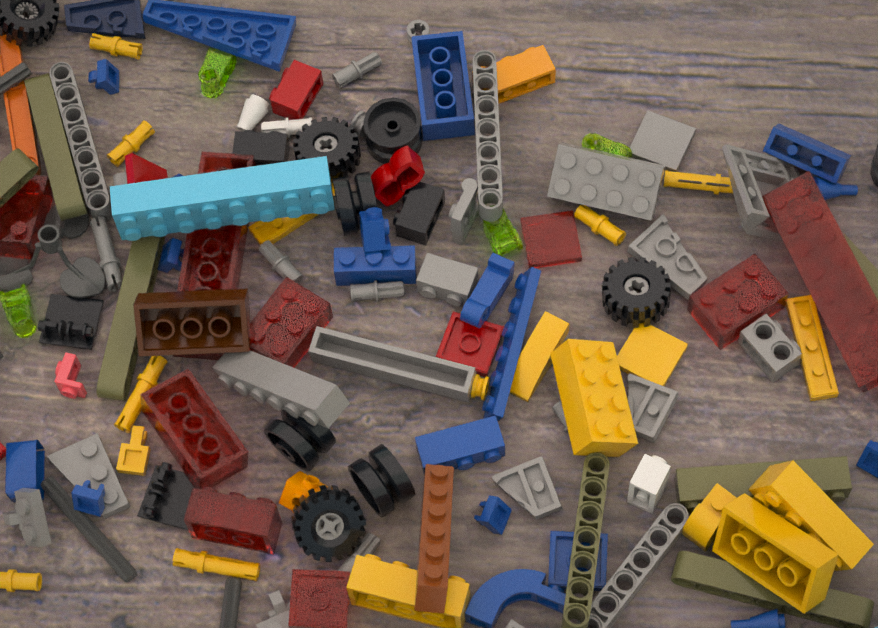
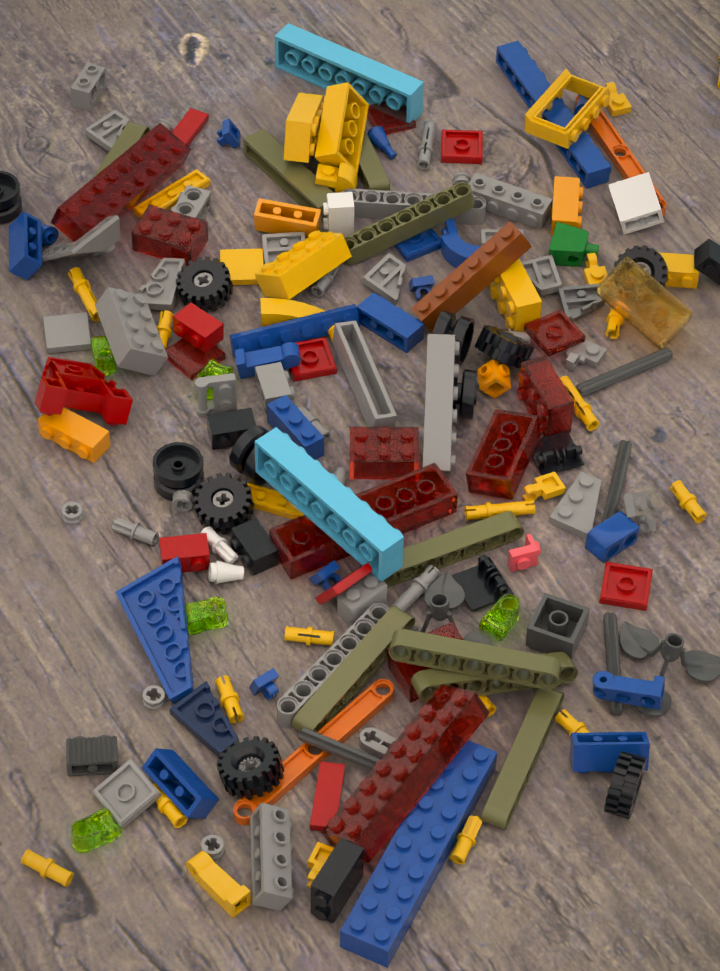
camera: 130 degrees left, 15 degrees down
blue tile [71,480,105,517] -> none
reddish brown slope [133,288,250,356] -> none
blue brick [359,207,391,252] -> none
red brick [371,146,425,206] -> none
blue brick [411,31,475,141] -> none
light grey beam [473,50,503,222] -> none
none -> red wedge [35,357,133,426]
none -> red brick [173,303,224,353]
none -> light orange brick [254,198,322,239]

